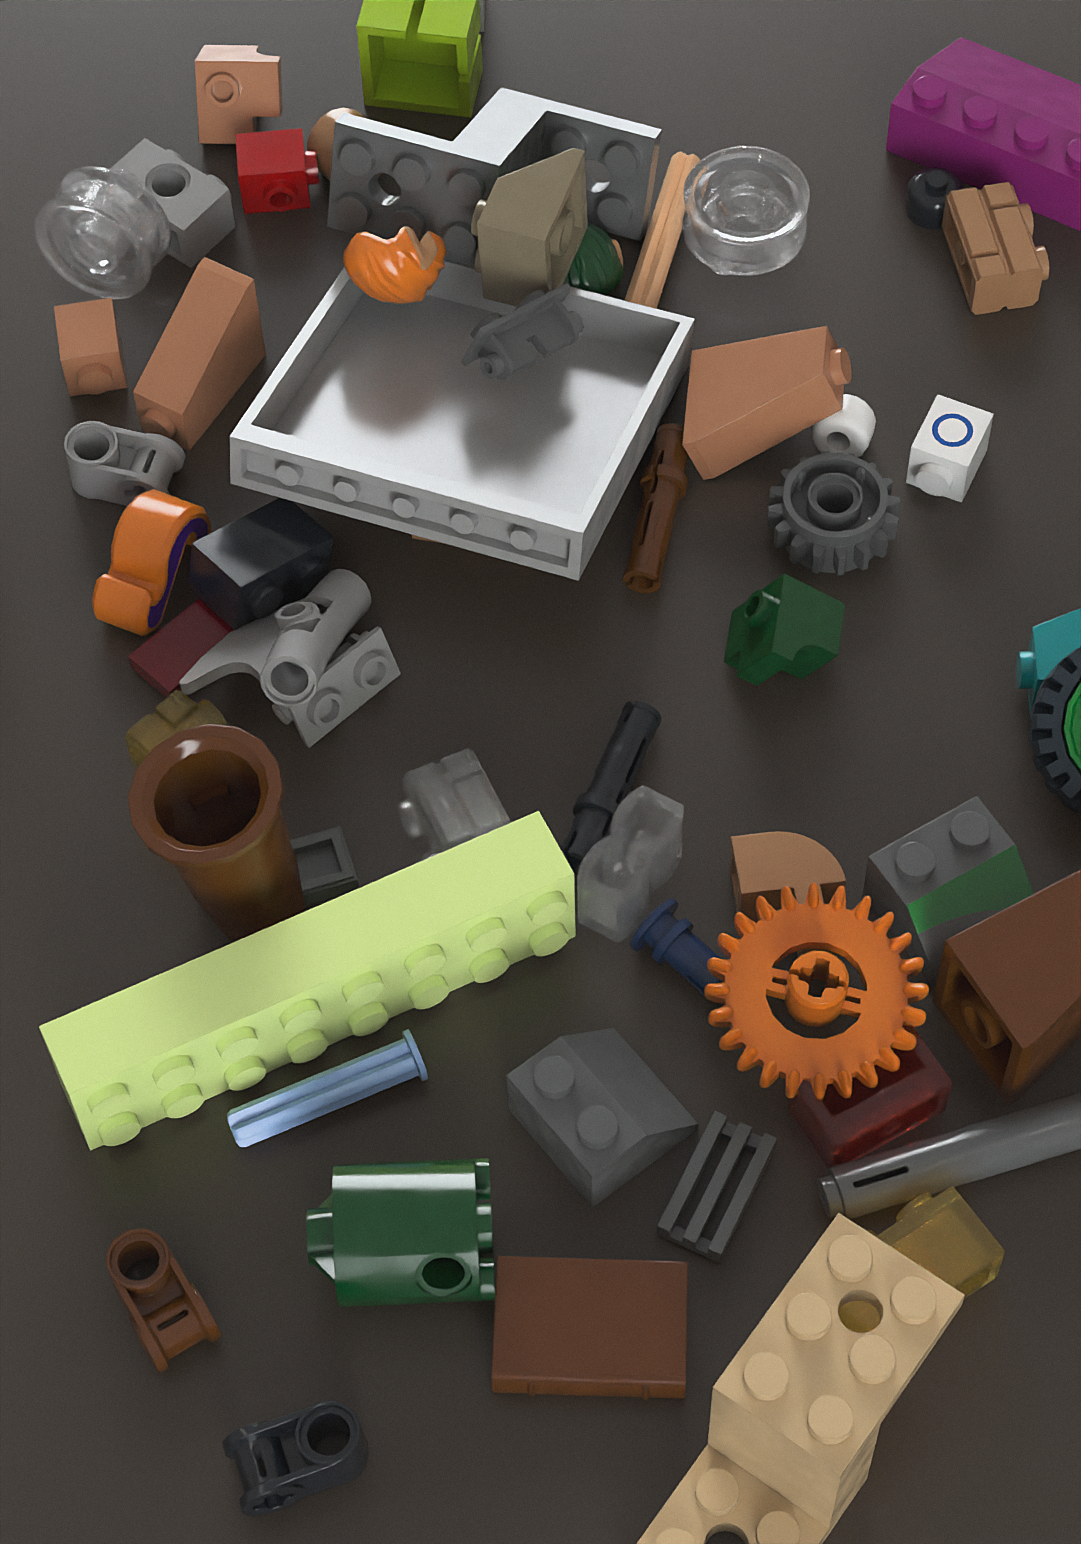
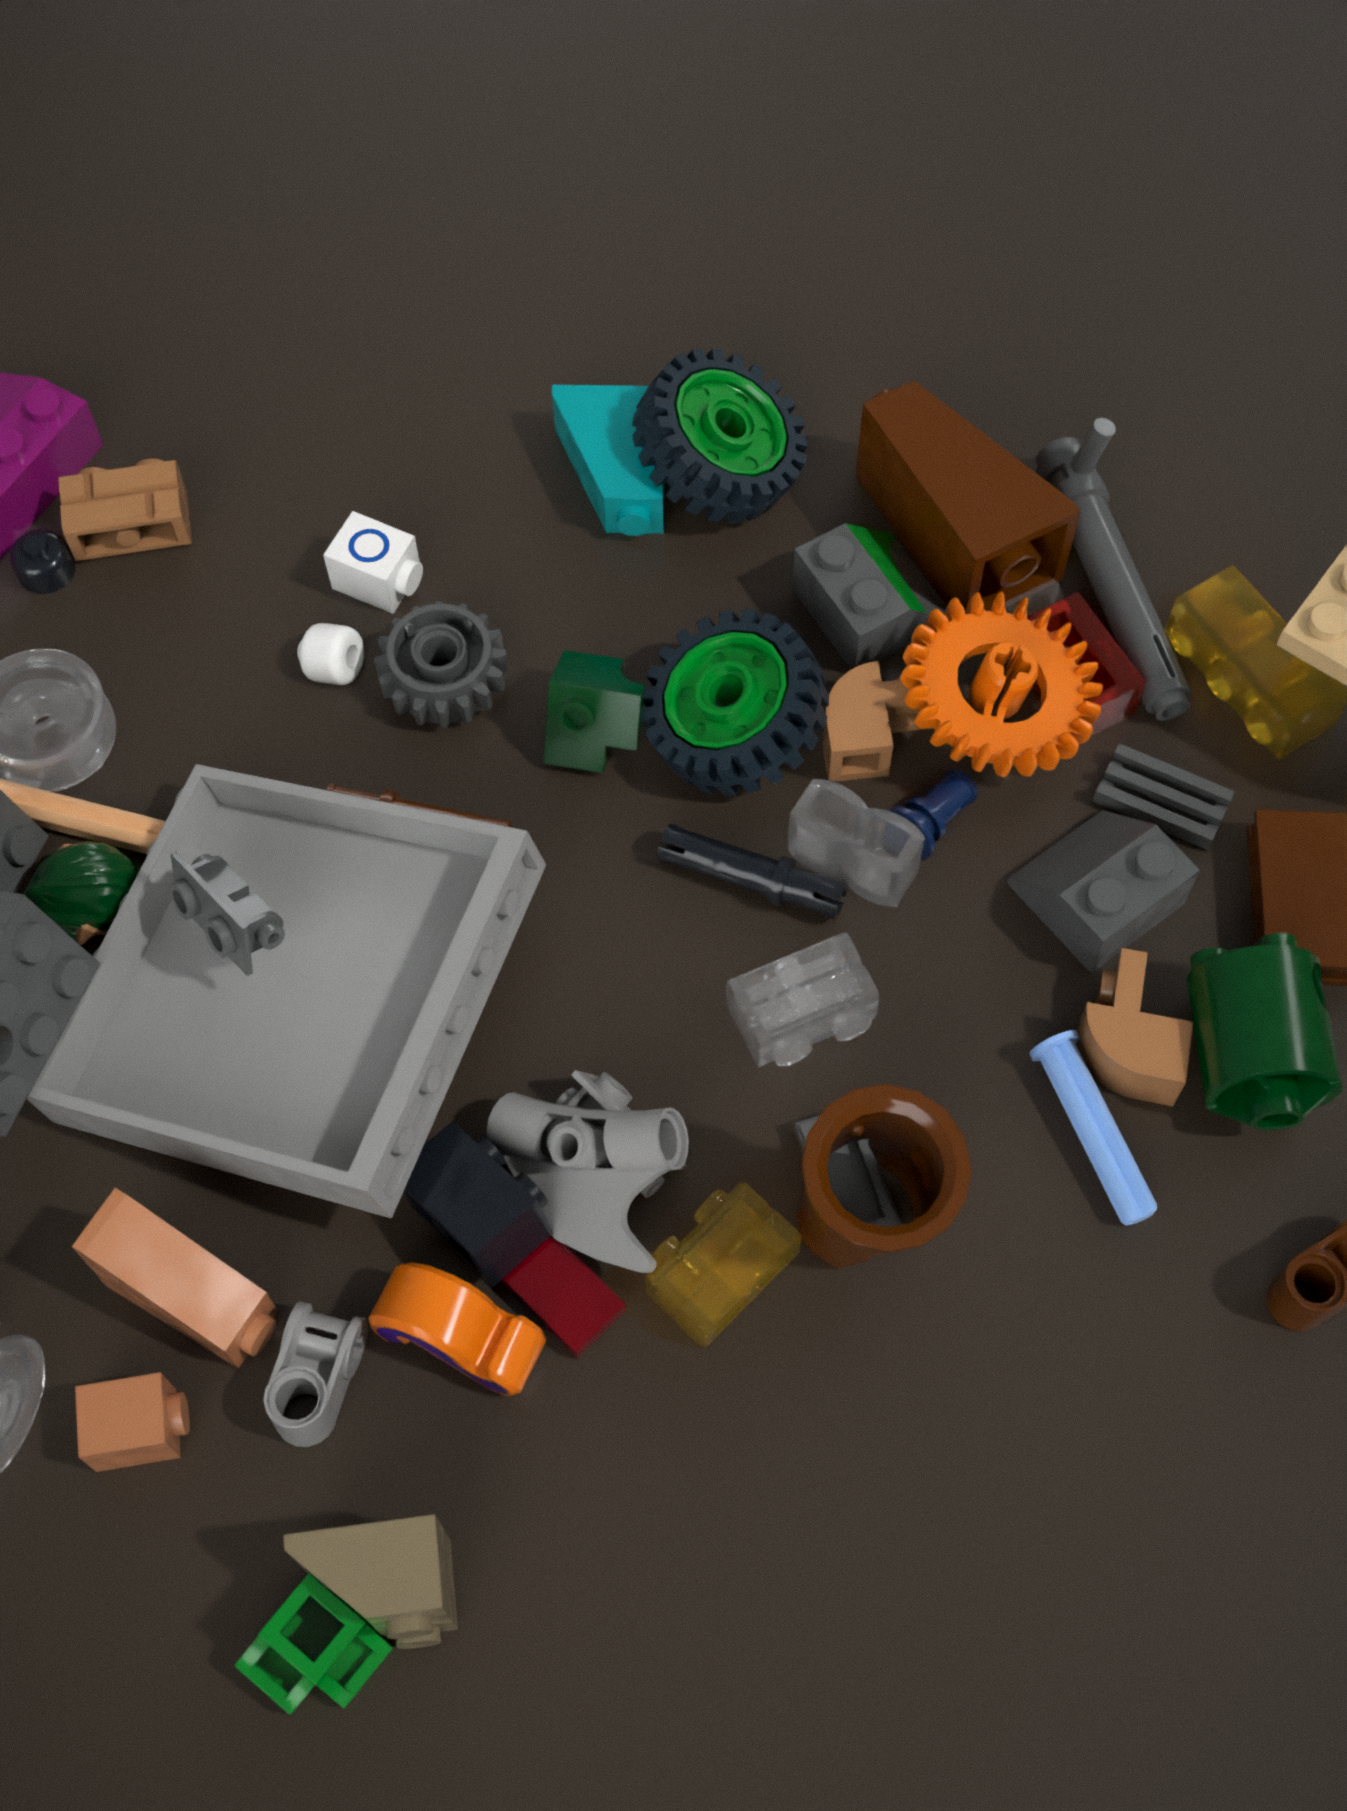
camera: 90 degrees left, 5 degrees up
yellowish green brick [39,811,576,1151] -> none
orange hair [343,226,447,304] -> none
dark tan slope [471,148,588,307] -> none
nougat slope [682,326,852,480] -> none
none -> wheel [641,609,829,796]
none -> medium nougat brick [1077,948,1193,1106]

